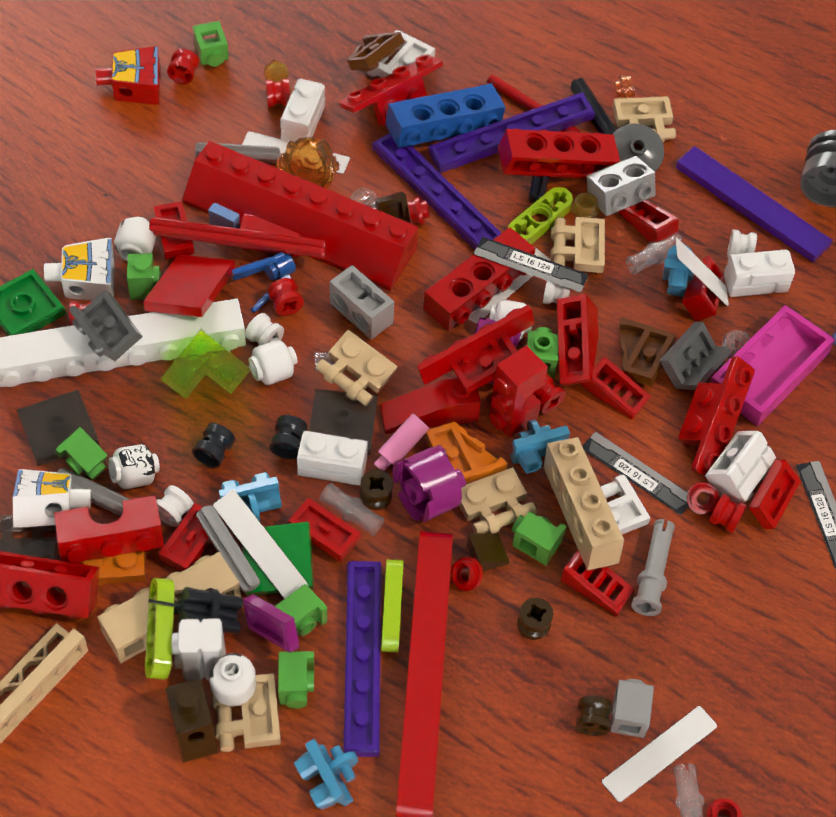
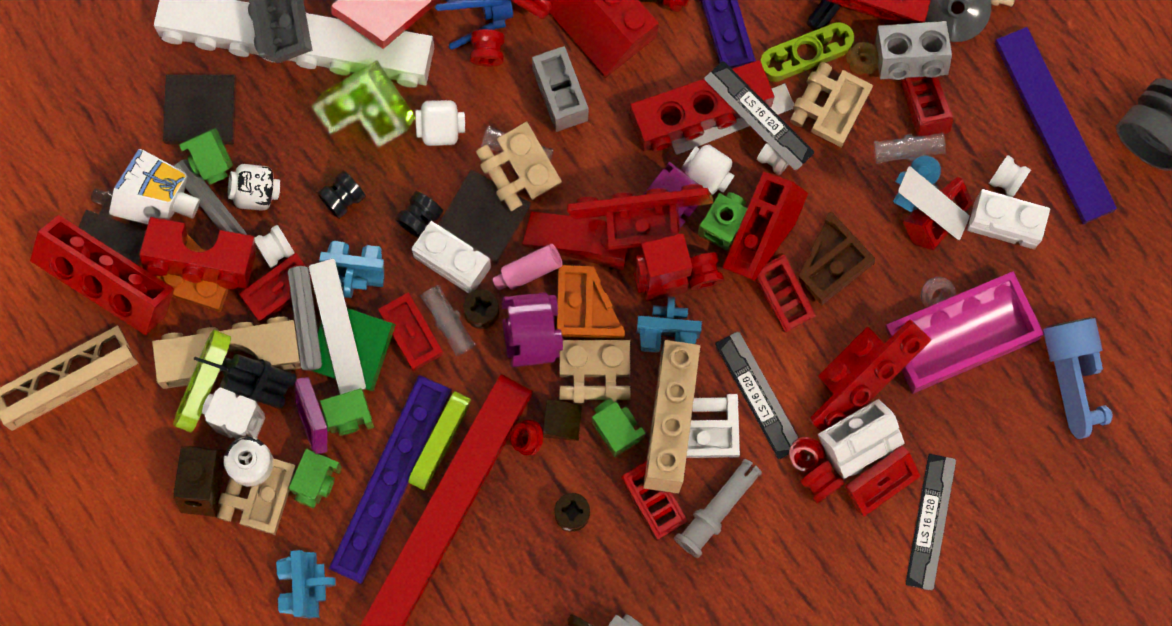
camera: 25 degrees right, 20 degrees up
white wheel [245,313,284,346] -> none
dark grey bracket [660,322,731,390] -> none

